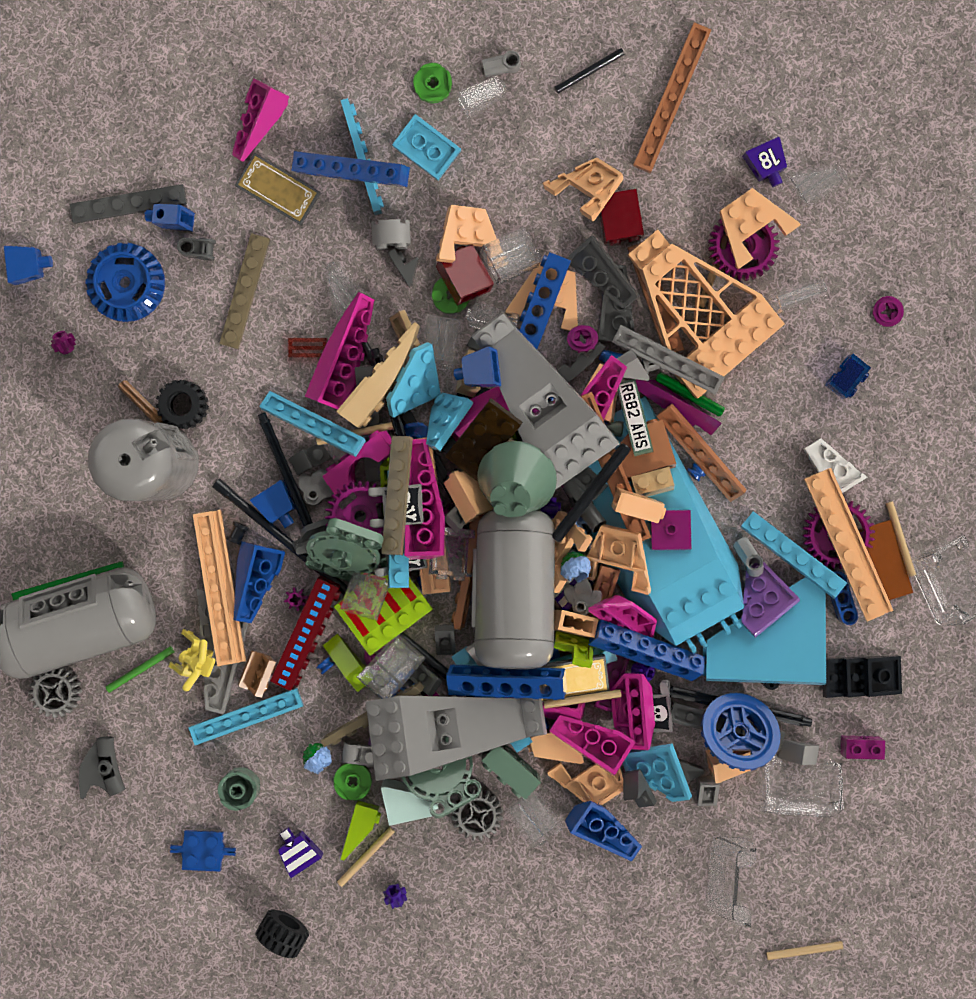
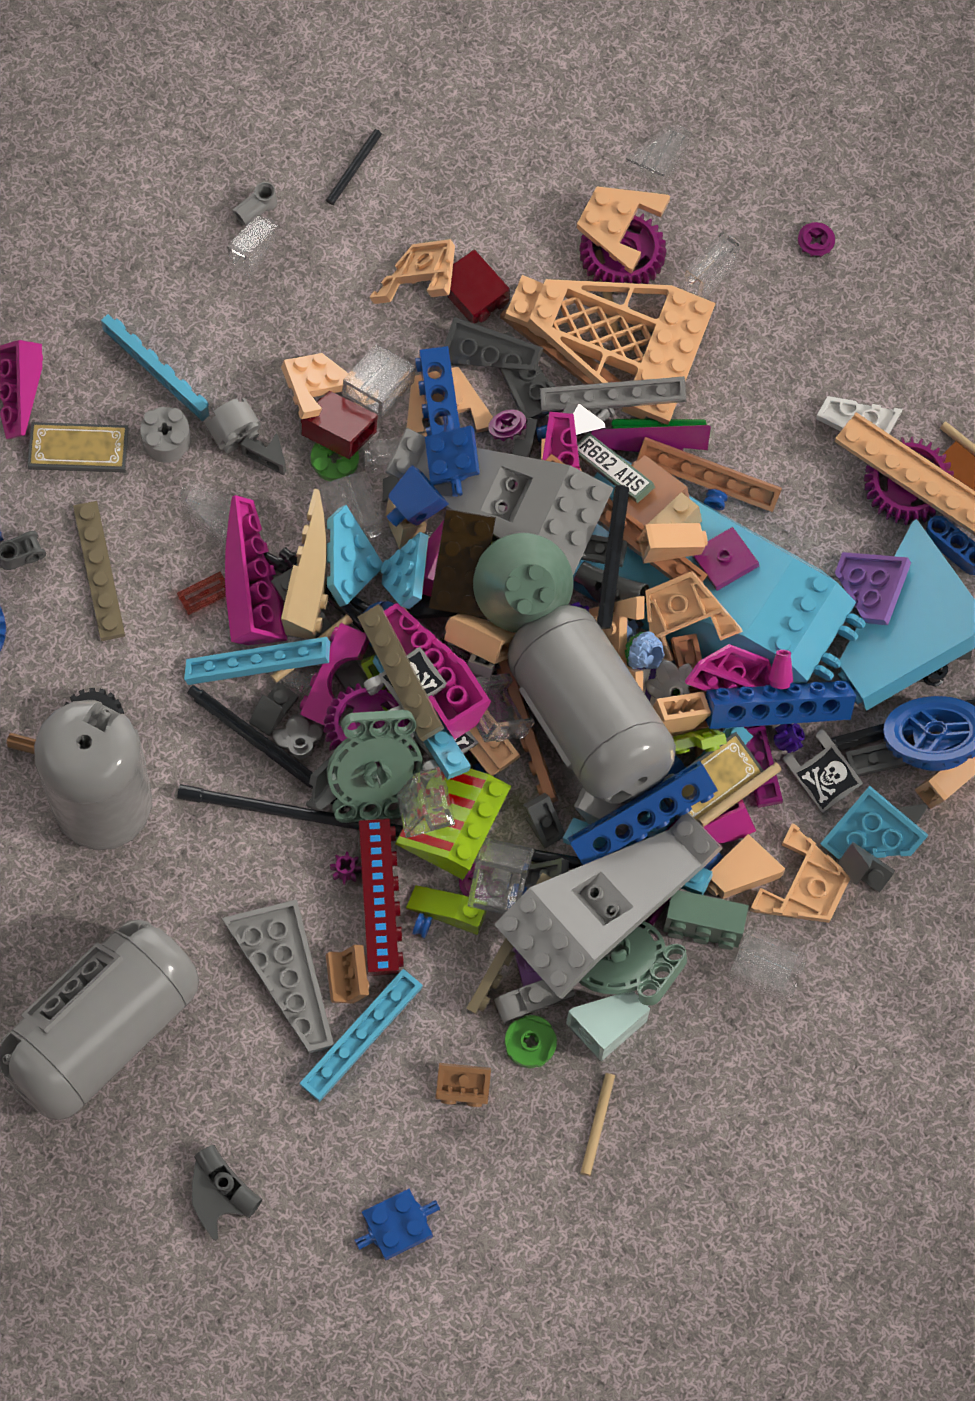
camera: 30 degrees left, 20 degrees down
light grey gear [28,667,82,718] -> none
bright green piece [106,646,175,693] -> none
light yellow piece [168,629,216,691] -> none
light nougat plate [193,510,246,667] -> none
sand green brick [218,767,260,811] -> none
black bush [226,521,249,545] -> none
blue wedge [234,541,285,623] -> none
blue torso [250,480,296,528] -> none
black tyre [255,909,309,958] -> none
dark purple torso [278,827,323,878] -> none
blue brick [291,151,410,187] -> none
light blue piece [303,743,332,774] -> none
lime slope [340,800,382,861] -> none
dark purple gear [383,883,407,909] -> none
tan tile [389,310,420,348] -> none
medium azure plate [392,114,461,181] -> none
bright green plate [413,63,452,104] -> none
light grey gear [452,788,503,841] -> none
dark pink wedge [549,715,636,776] -> none
blue wedge [565,801,642,861] -> none
dark pink wedge [610,673,655,750] -> none
nougat plate [633,22,711,174] -> none
light grey slope [696,776,720,806] -> none
light grey piece [733,537,764,577] -> none
medium azure plate [741,511,847,599] -> none
dark purple torso [742,137,787,188] -> none
clear blue brick [825,354,871,399] -> none
none -> light grey brick [140,407,191,463]
none -> blue plate [425,415,480,497]
none -> medium nougat bracket [435,1063,491,1107]
none -> dark pink cone [768,650,793,689]

